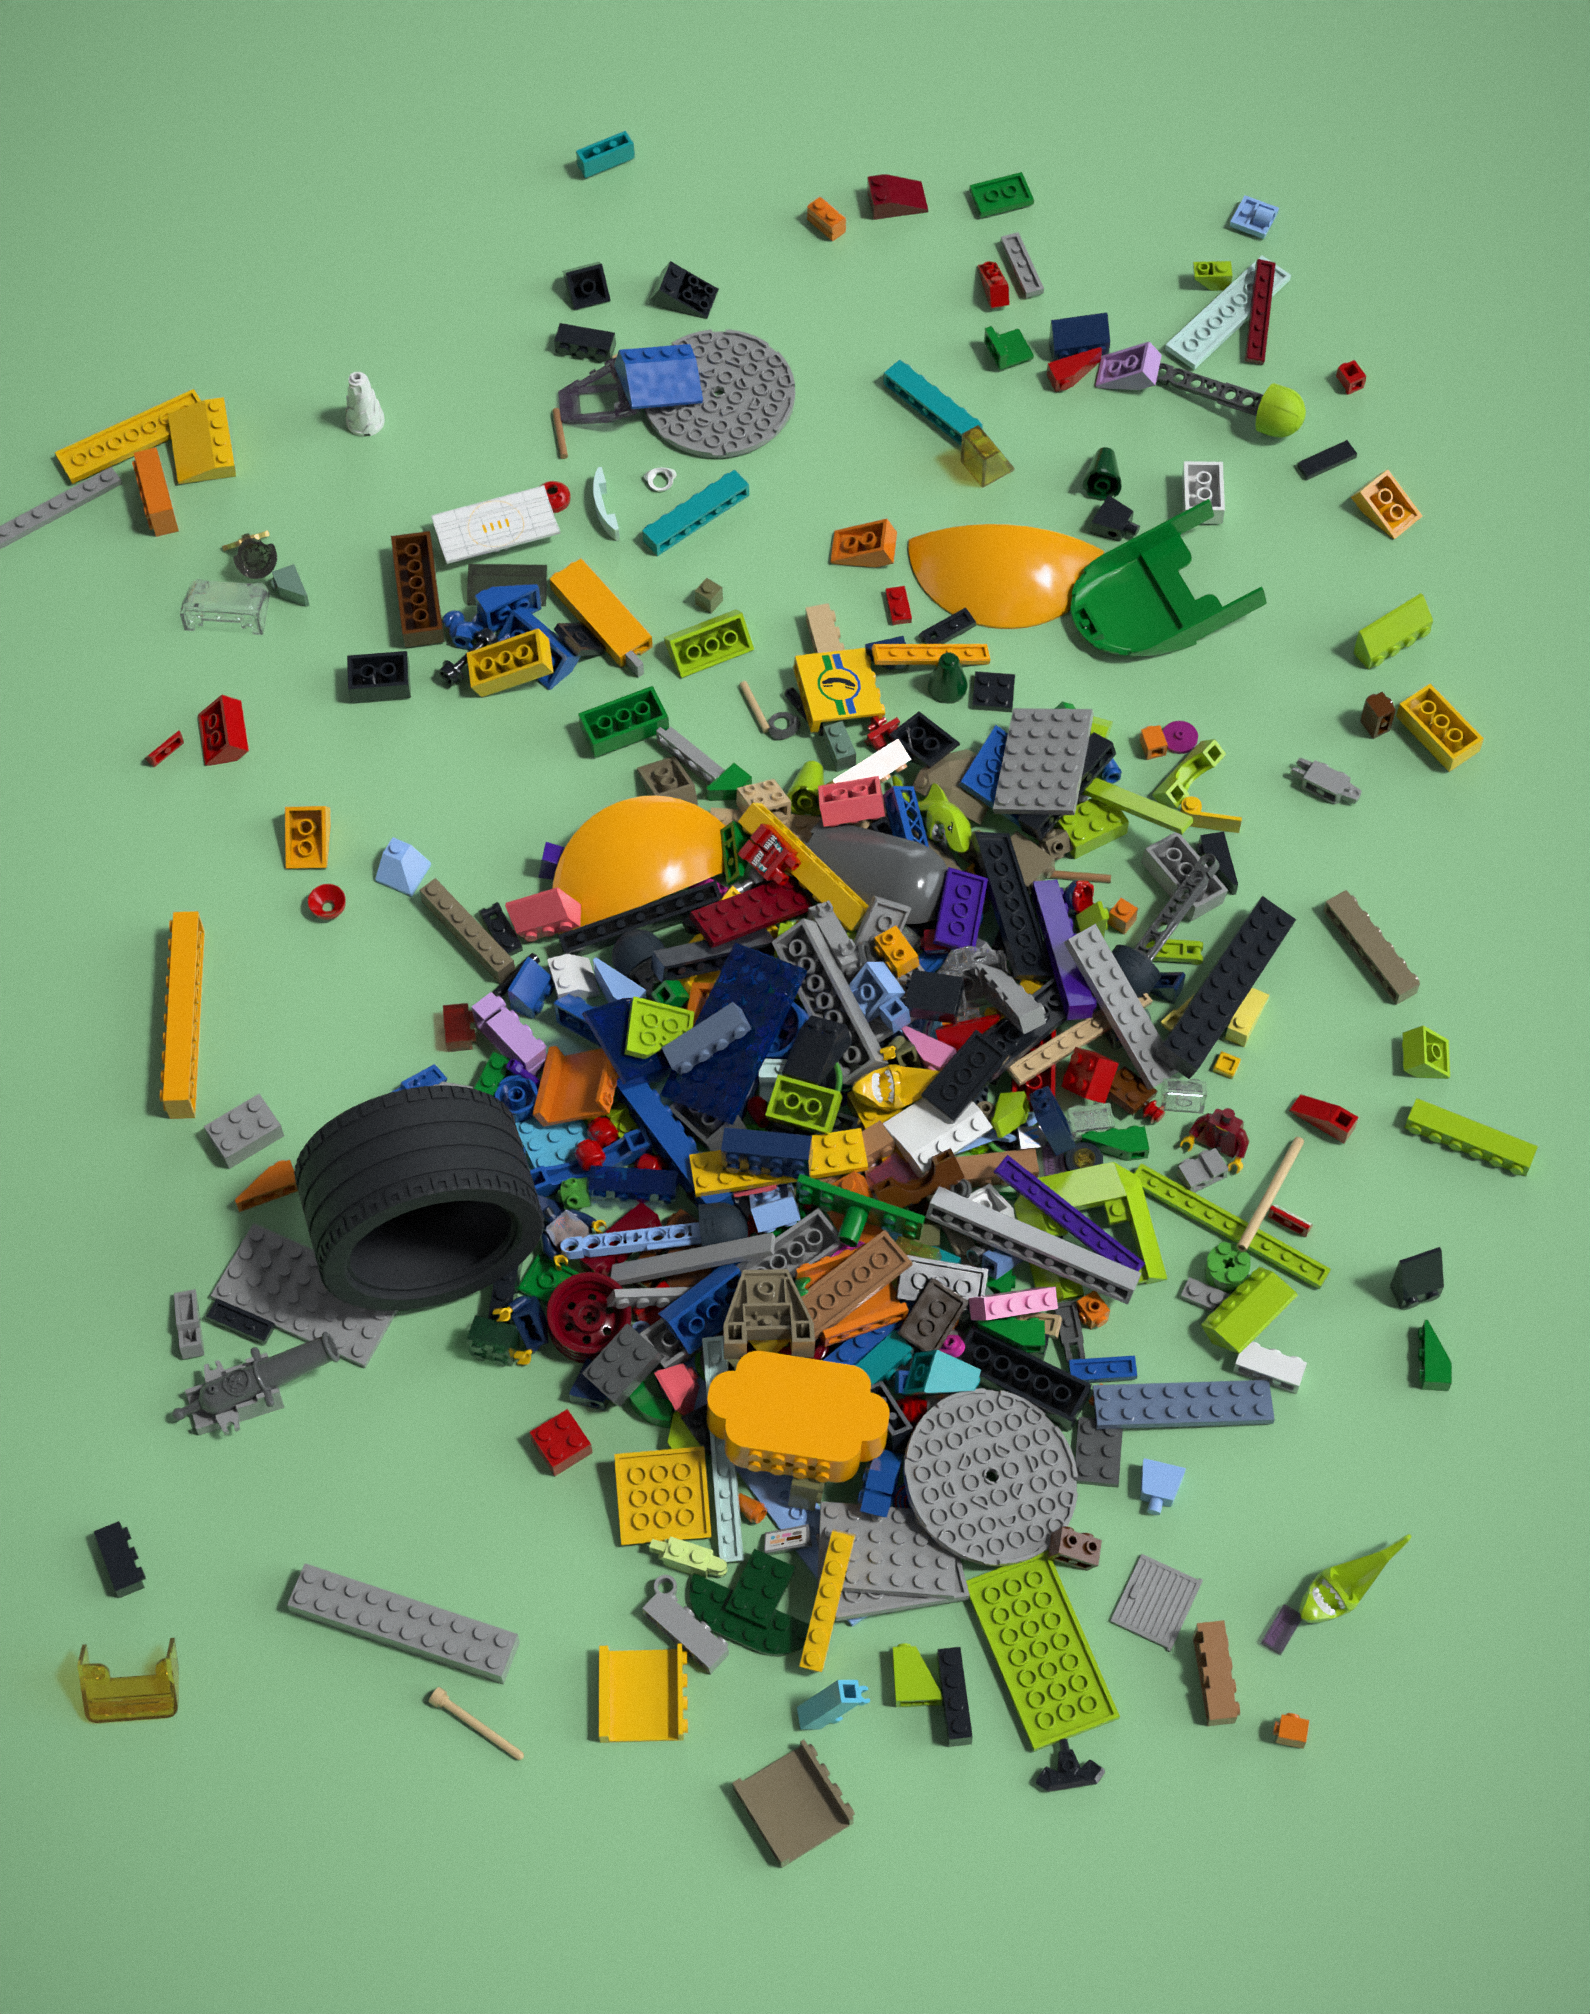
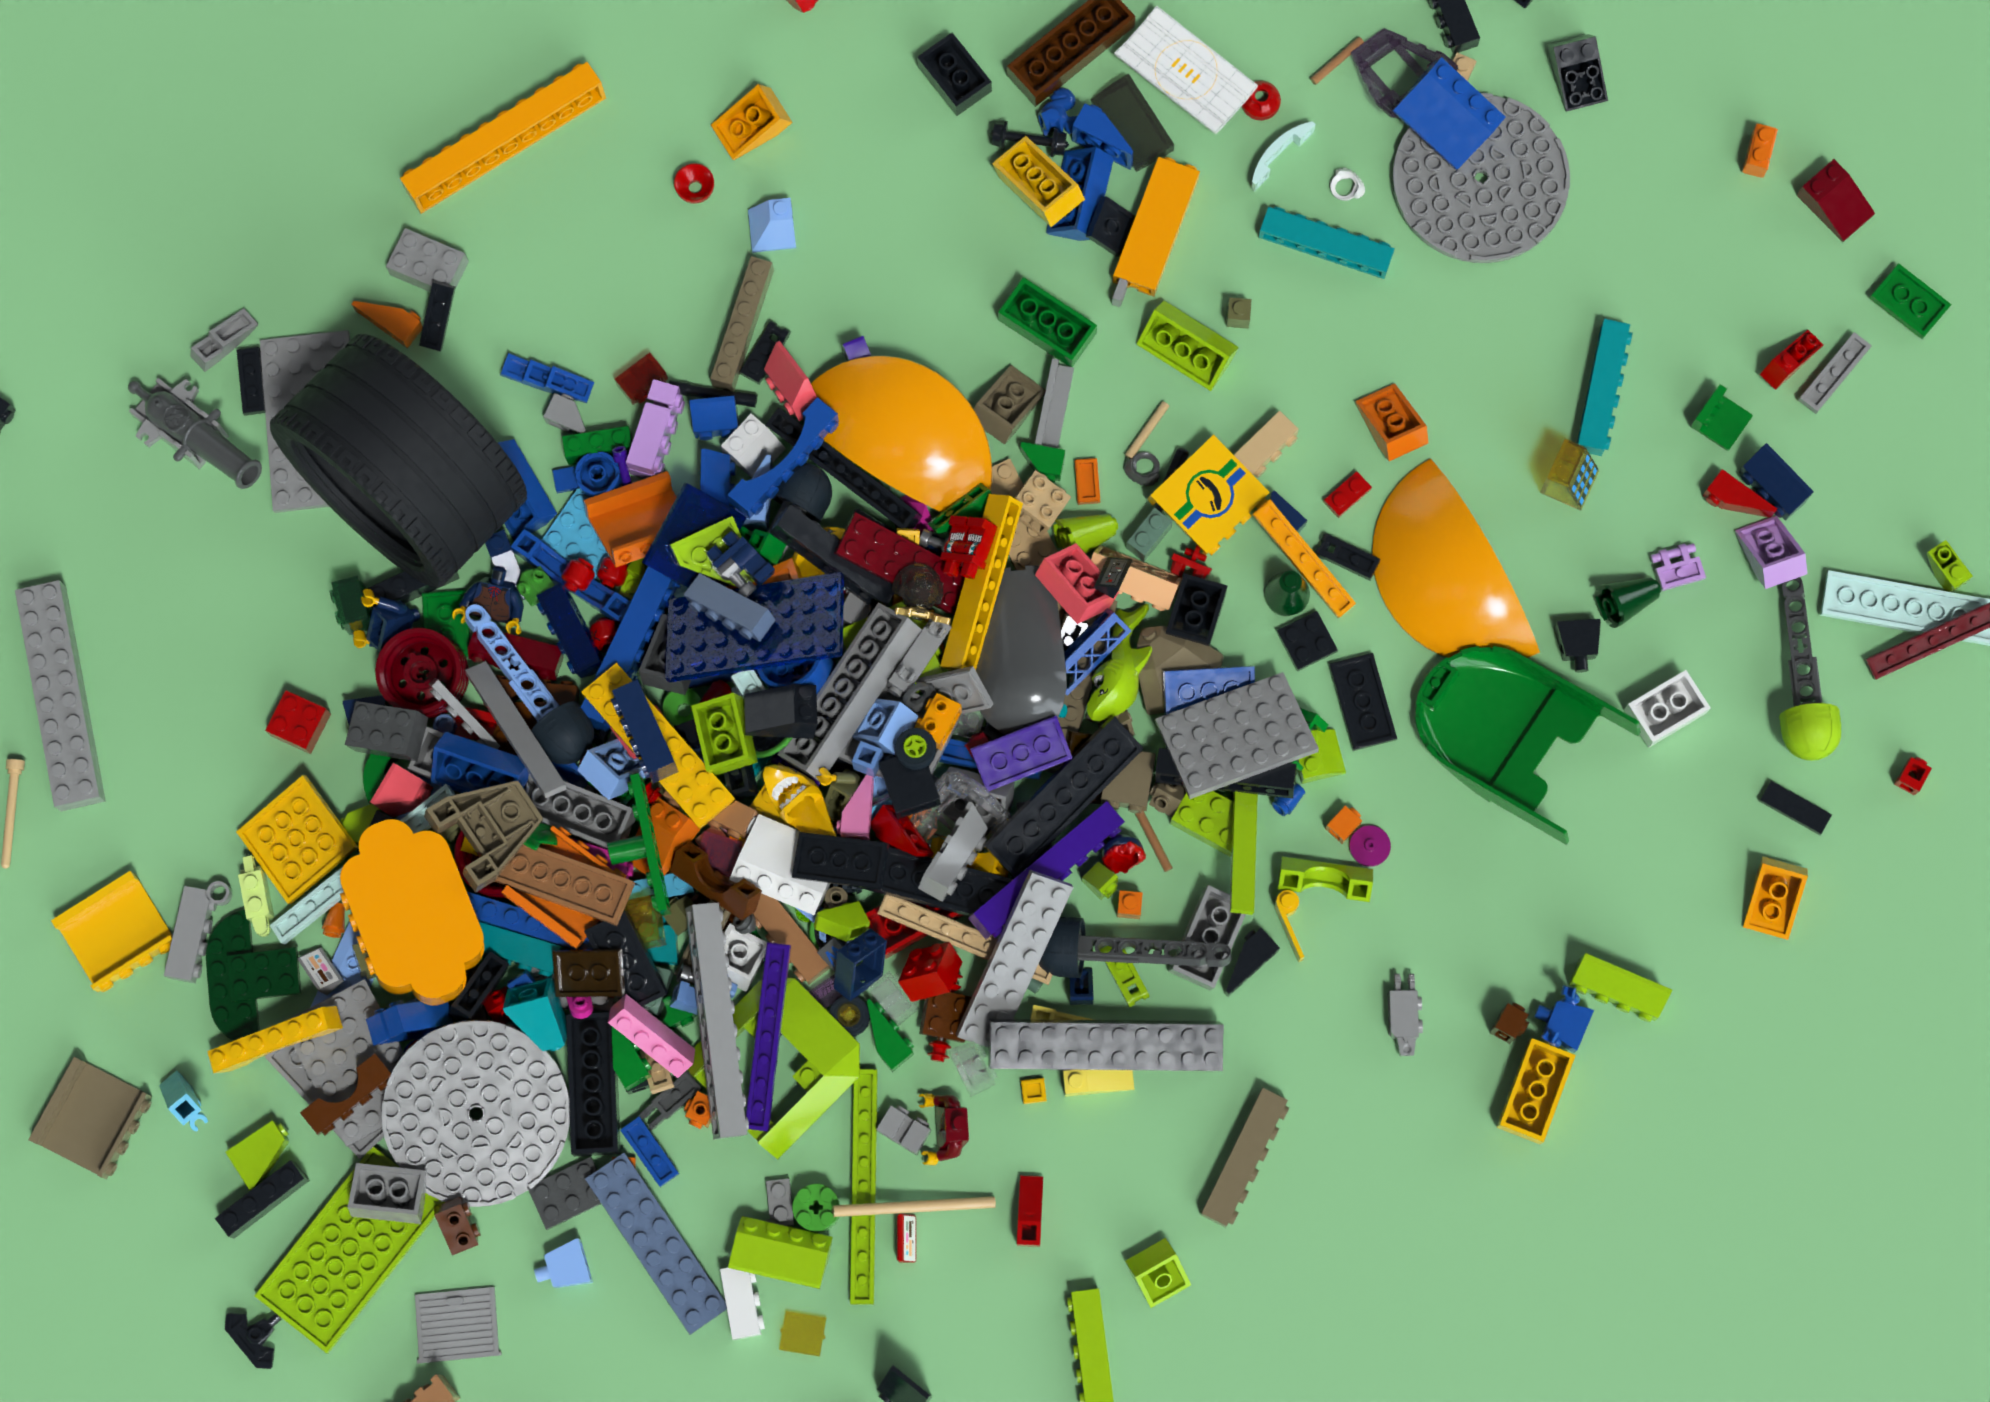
camera: 60 degrees right, 15 degrees up
none -> reddish brown arch [300,1053,391,1136]
none -> light grey slope [348,1163,426,1224]
none -> black plate [419,281,456,351]
none -> dark blue hips [706,531,775,598]
none -> blue arch [727,397,839,519]
none -> clear yellow piece [779,1311,827,1357]
none -> clear smoke helmet [892,564,951,625]
none -> black wheel [895,728,937,770]
none -> orange tile [1075,458,1100,505]
none -> slope [1093,557,1132,599]
none -> black tile [1329,653,1397,751]
none -> blue torso [1534,985,1594,1053]
none -> lavender plate [1650,543,1706,591]

